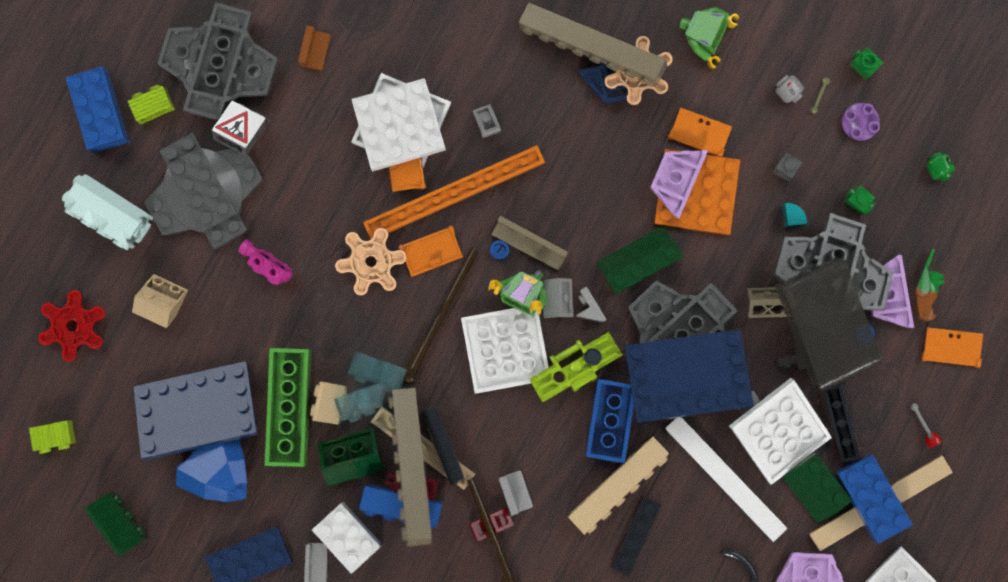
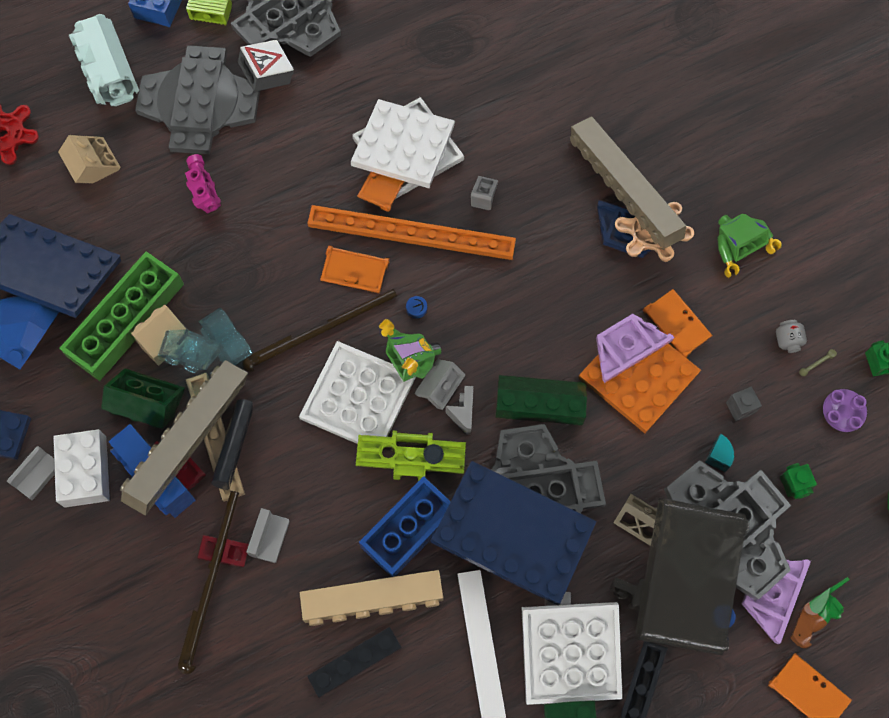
camera: 30 degrees right, 15 degrees down
dark orange panel [298,25,331,71] -> none
light nougat plate [335,228,407,295] -> none
dark tan fence [491,216,568,271] -> none

